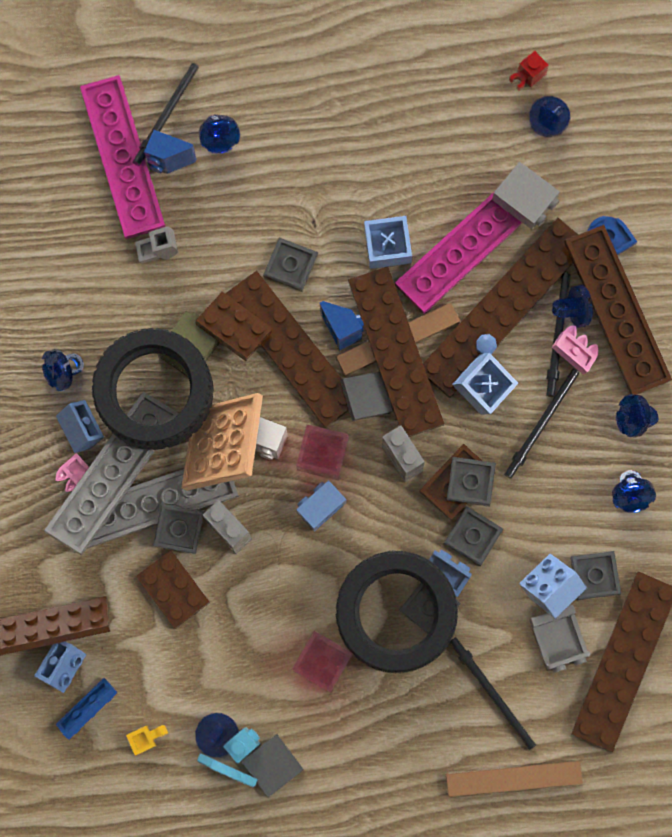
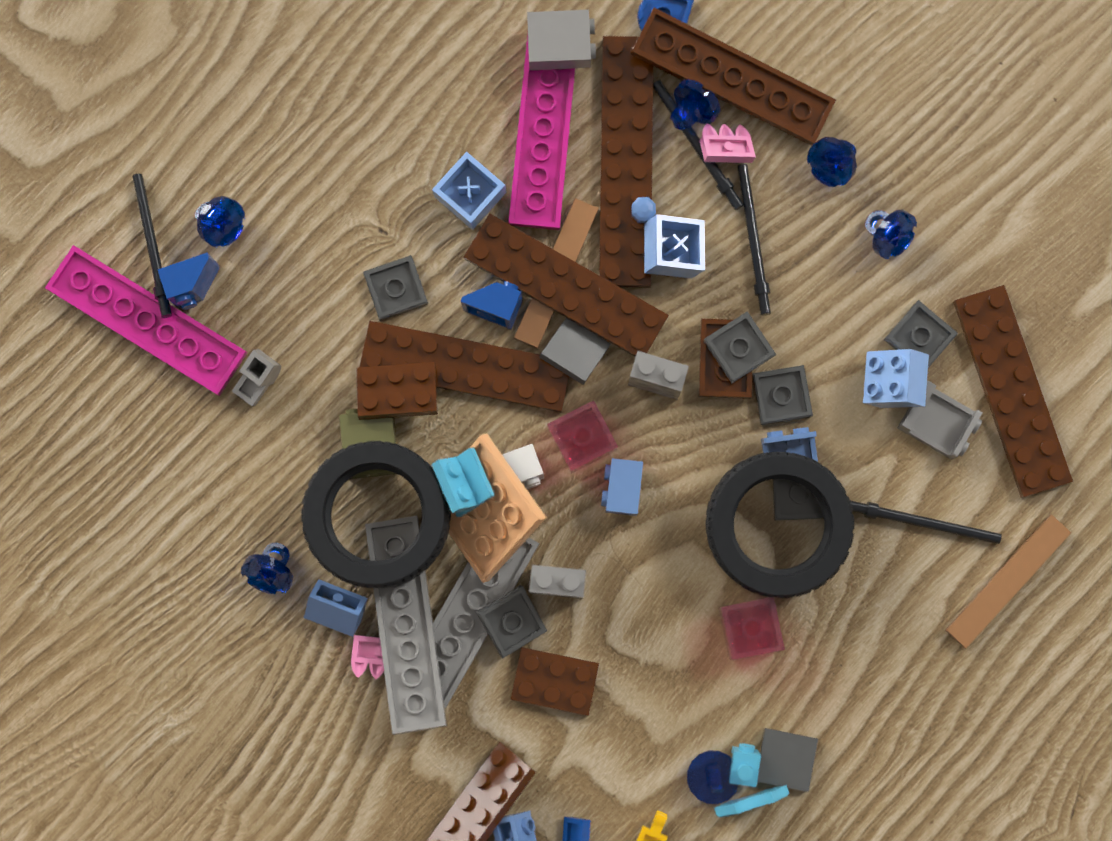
camera: 40 degrees left, 5 degrees up
none -> medium azure bracket [432,448,494,517]

